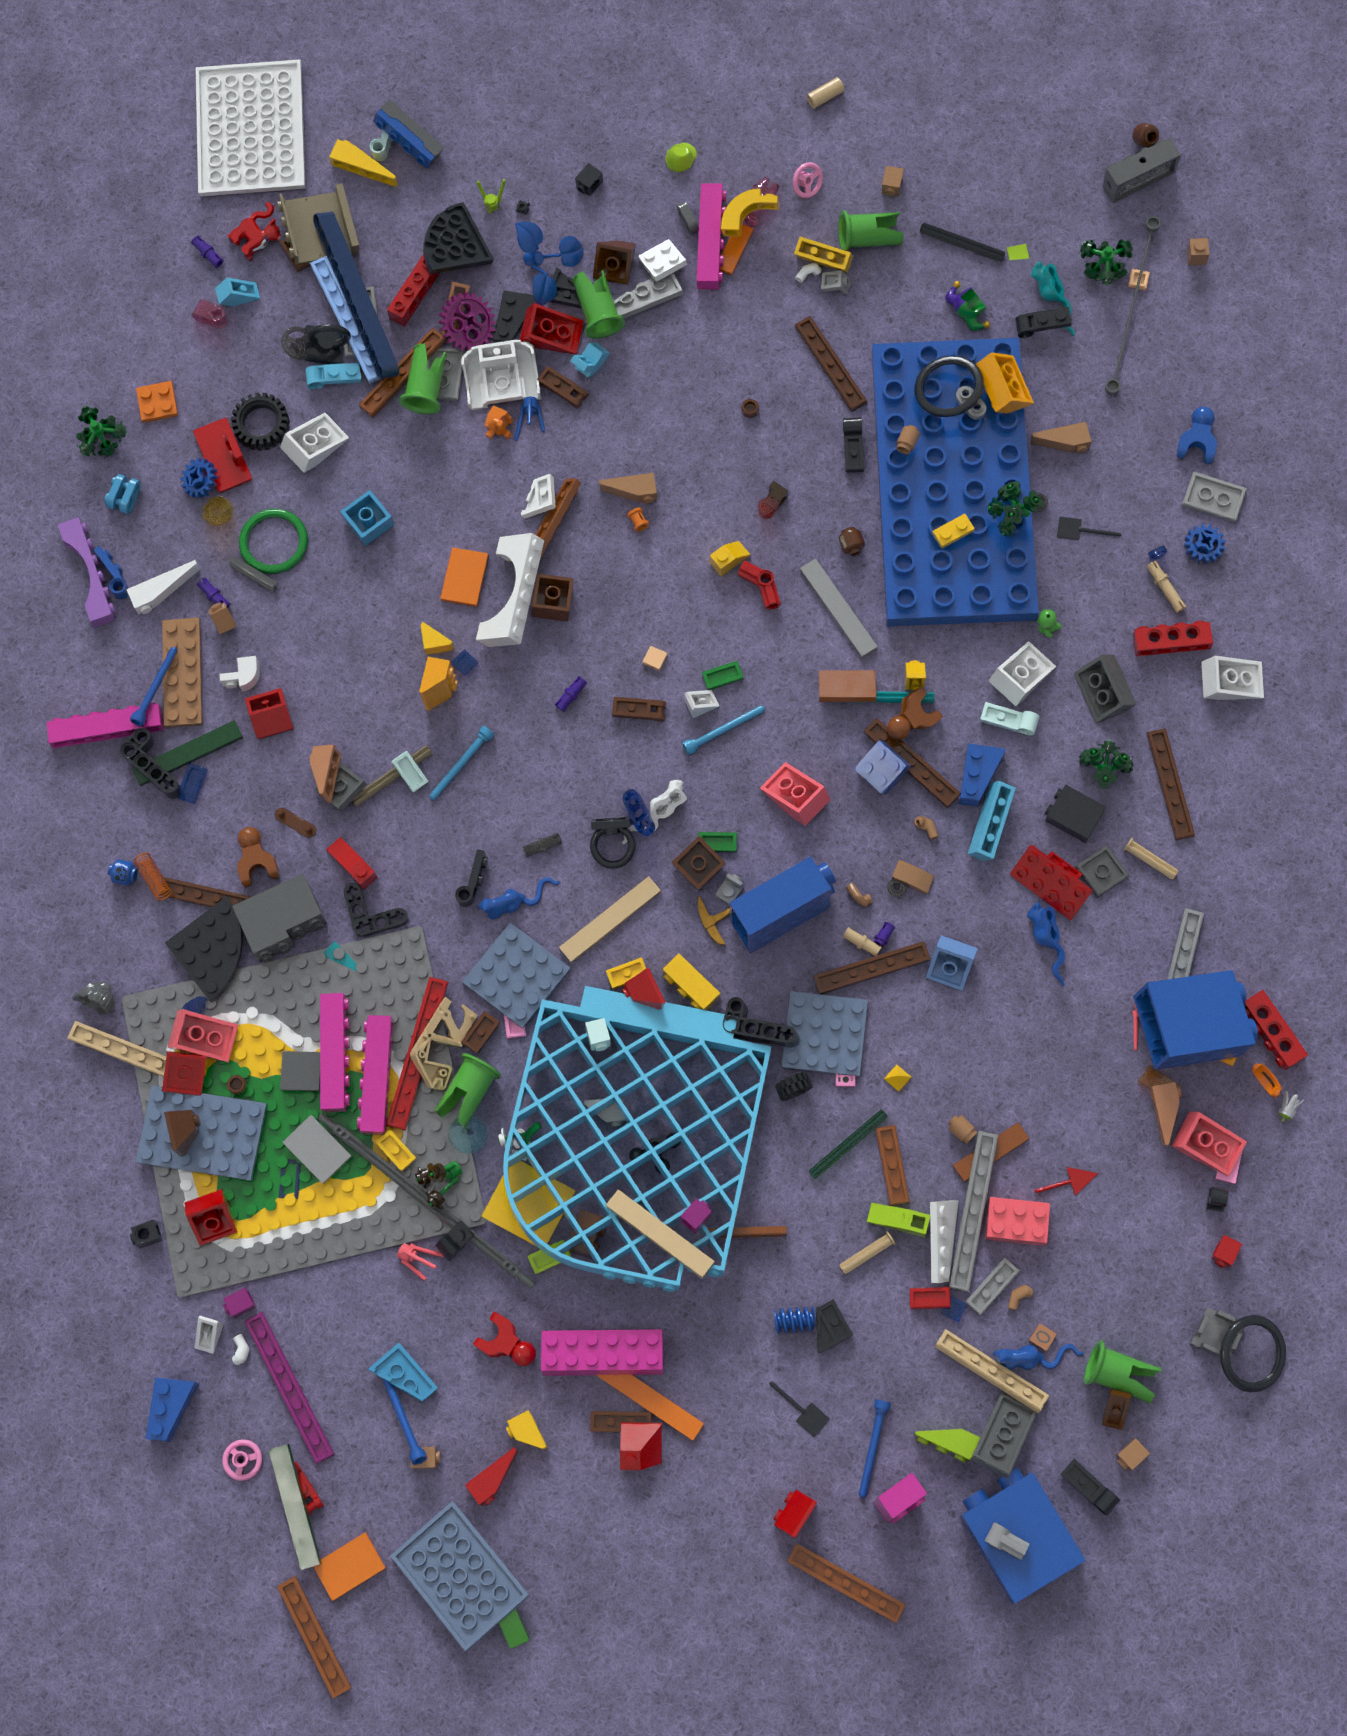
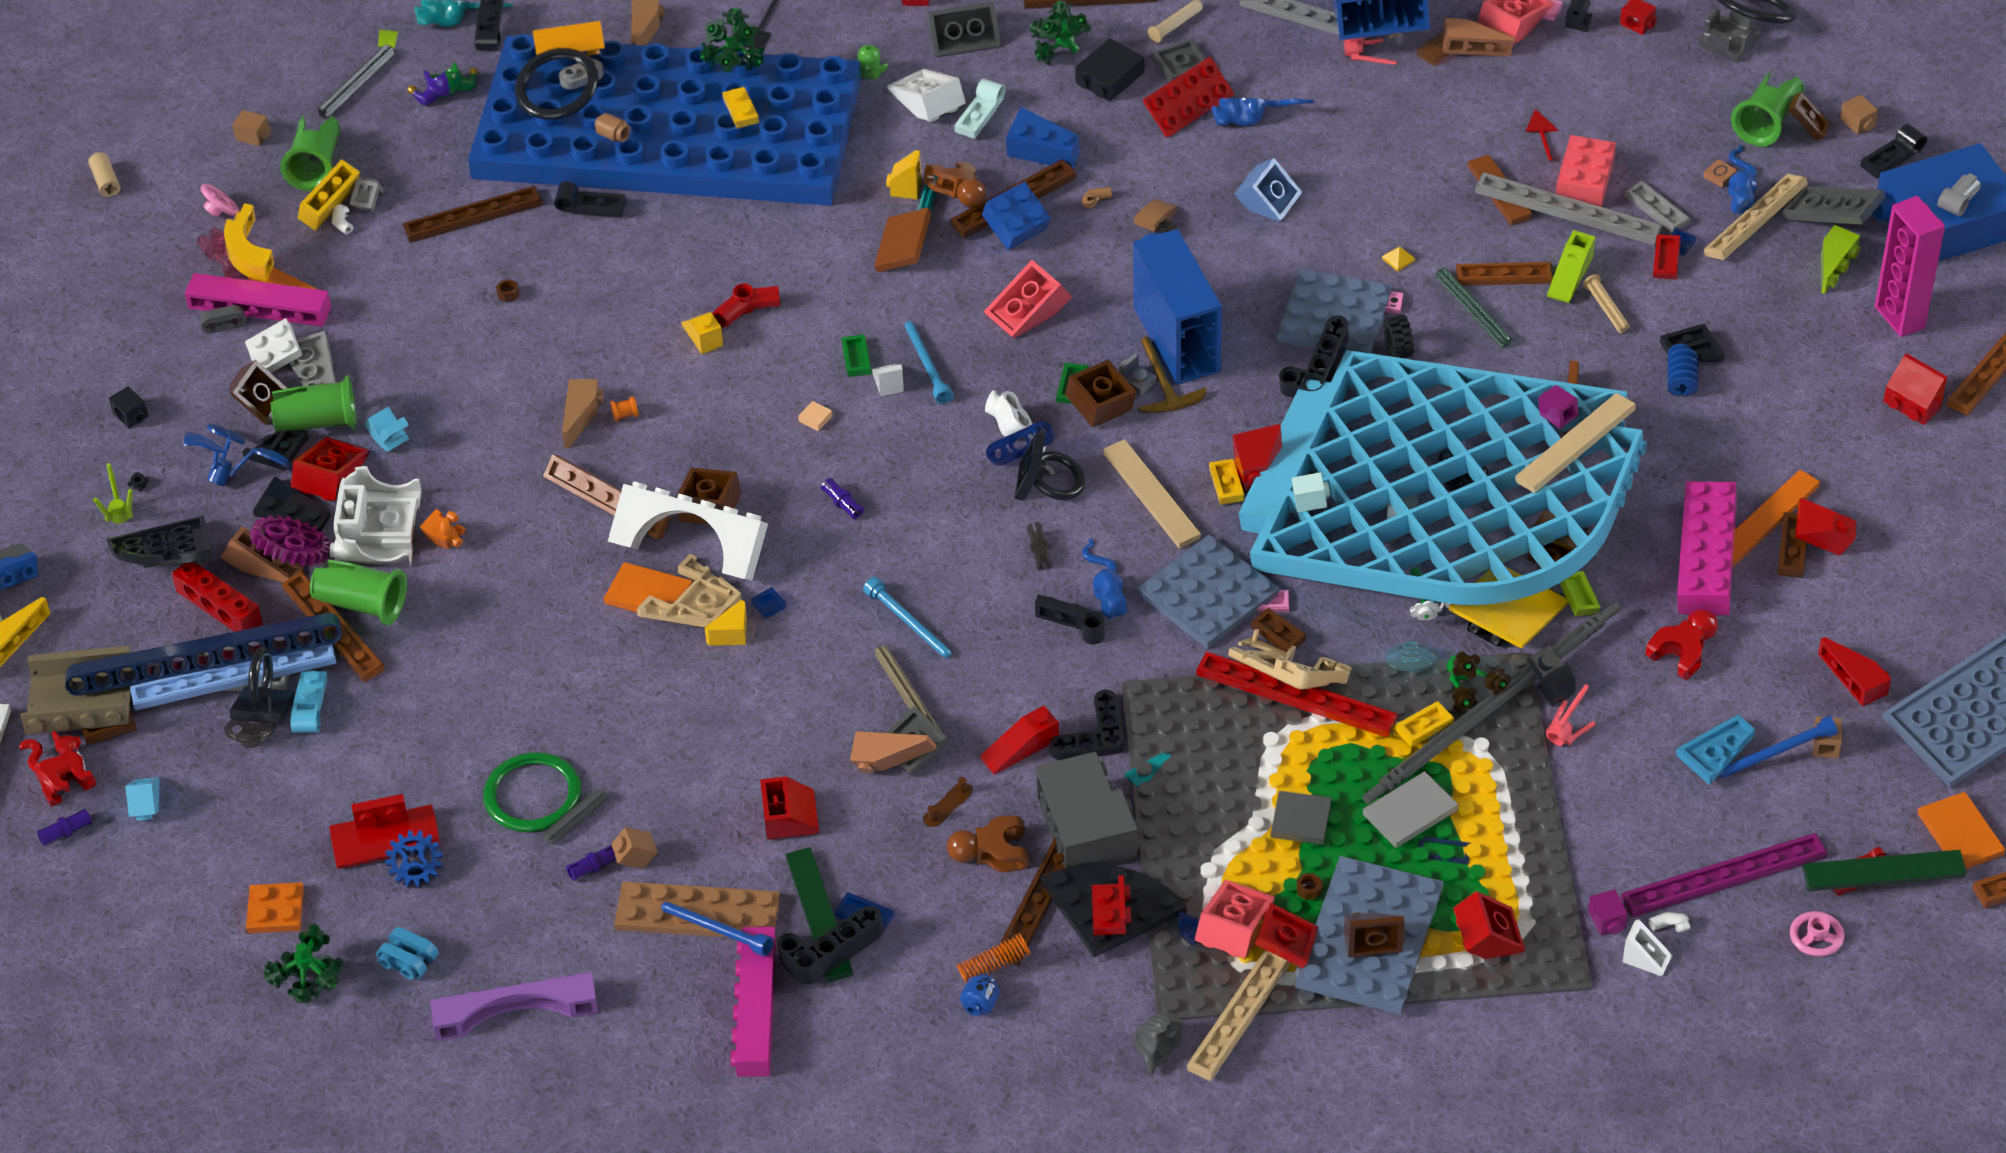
camera: 85 degrees left, 25 degrees down
blue plate [94,546,129,600] -> none
white slope [126,560,200,615] -> none
black brick [130,1220,163,1249] -> none
blue wedge [146,1378,199,1442] -> none
clear pink piece [192,299,229,329] -> none
clear yellow hair [202,496,234,526] -> none
white brick [220,656,260,692] -> none
black tyre [231,392,290,451] -> none
white slope [280,413,349,473] -> none
dark pink brick [320,993,350,1113] -> none
dark azure brick [340,490,394,546] -> none
dark pink brick [357,1015,394,1135] -> none
light aqua tile [391,751,429,792] -> none
light orange slope [419,657,458,711] -> none
bright green piece [434,1053,501,1129] -> none
yellow slope [506,1410,548,1450] -> none
blue plant [514,396,545,441] -> none
white wing [521,474,556,519] -> none
reddish brown plate [537,366,589,409] -> none
reddish brown plate [612,697,666,722] -> none
yellow brick [662,953,721,1011] -> none
lime hat [665,143,697,172] -> none
leg [758,480,788,519] -> none
black piece [769,1381,830,1437] -> none
light grey tile [800,559,878,658] -> none
reddish brown plate [813,941,930,994] -> none
reddish brown head [839,527,865,556] -> none
tan pin [842,927,882,956] -> none
blue piece [859,1399,891,1498] -> none
dark purple pin [874,922,895,947] -> none
white wing [930,1200,959,1283] -> none
medium nougat brick [948,1115,978,1144] -> none
medium azure brick [967,781,1016,861] -> none
medium nougat arm [1008,1285,1033,1311] -> none
none -> tan wing [637,554,741,627]
none -> red bracket [1092,875,1131,935]

